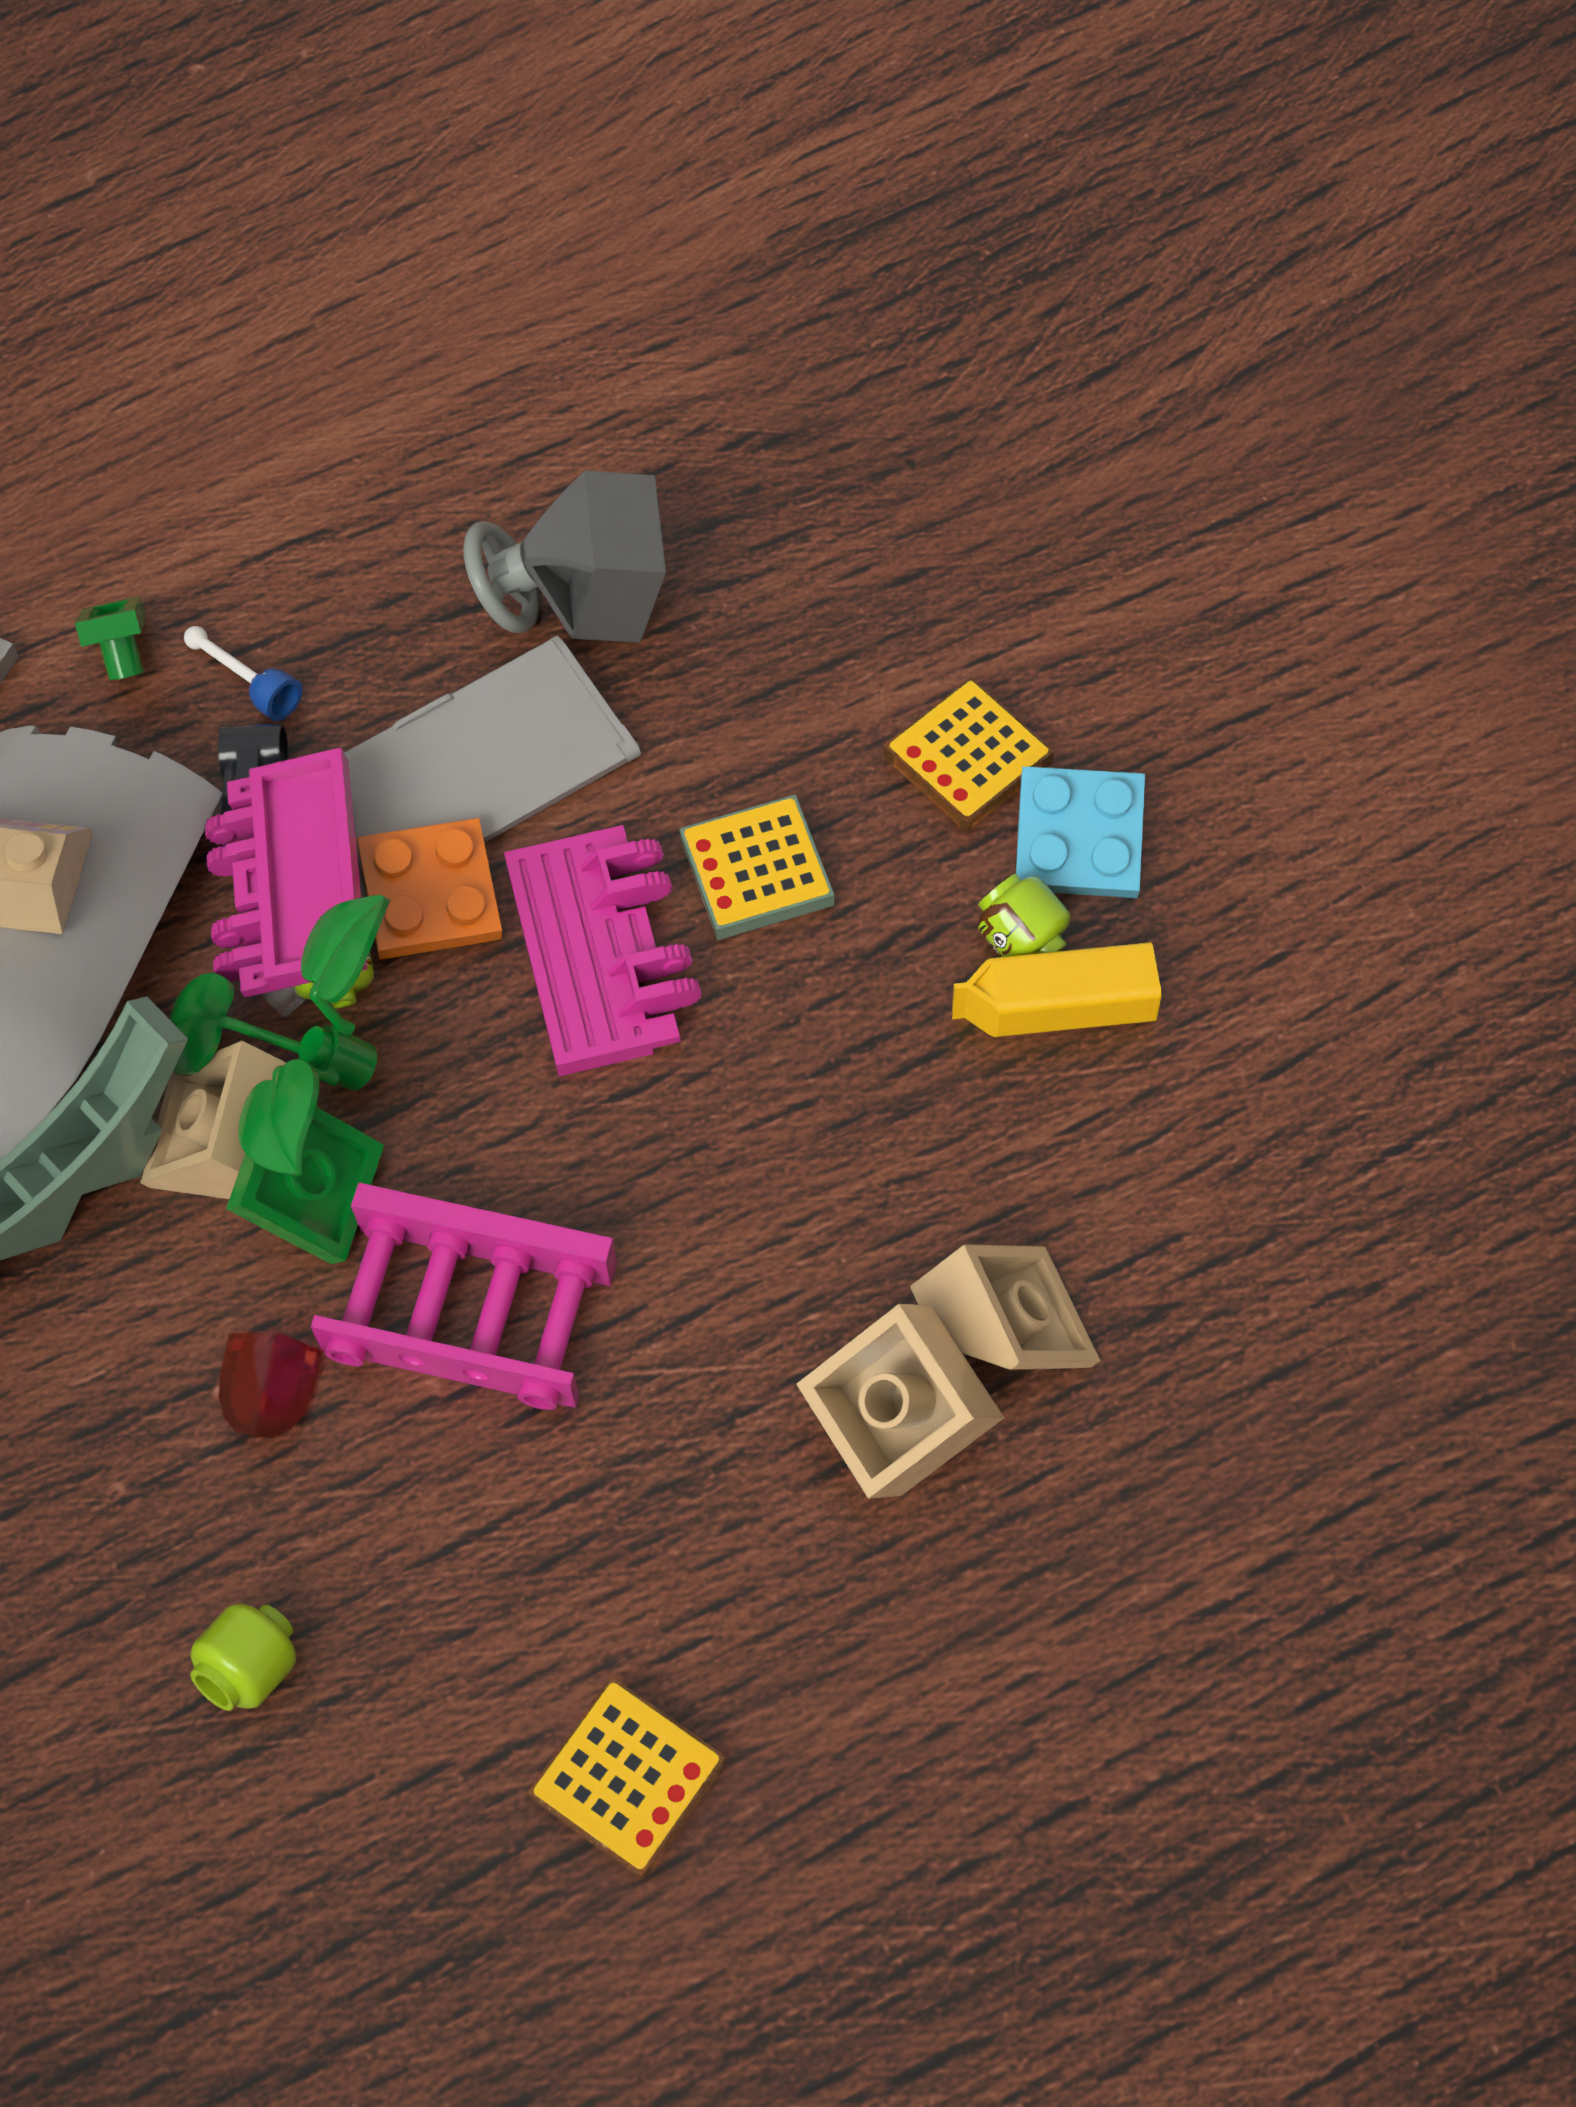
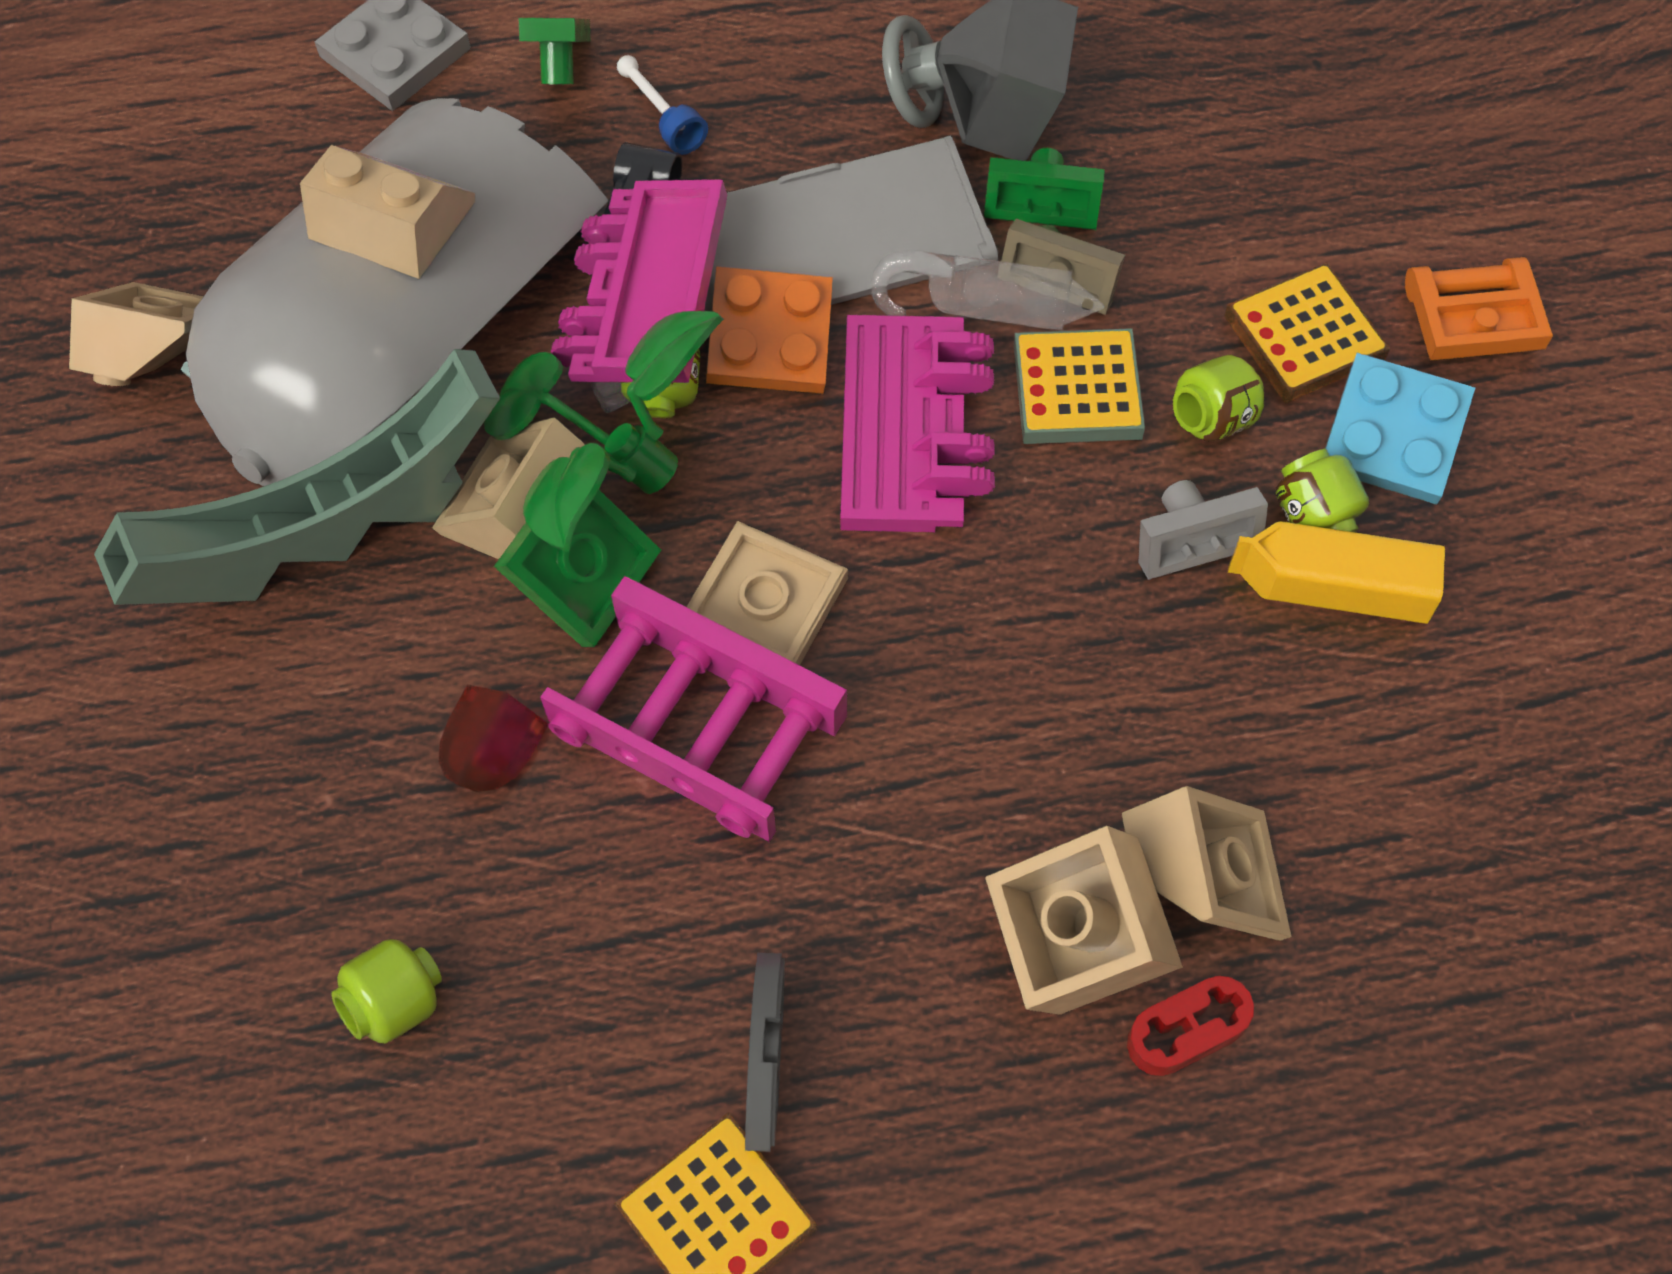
camera: 15 degrees right, 0 degrees up
none -> tan tile [687,521,848,665]
none -> dark grey tile [745,952,785,1152]
none -> clear plate [870,249,1104,331]
none -> green tile [984,148,1105,230]
none -> dark tan tile [997,219,1125,315]
none -> red beam [1127,976,1254,1076]
none -> light grey tile [1139,480,1268,580]
none -> lime head [1173,355,1264,442]
none -> orange plate [1405,257,1553,360]

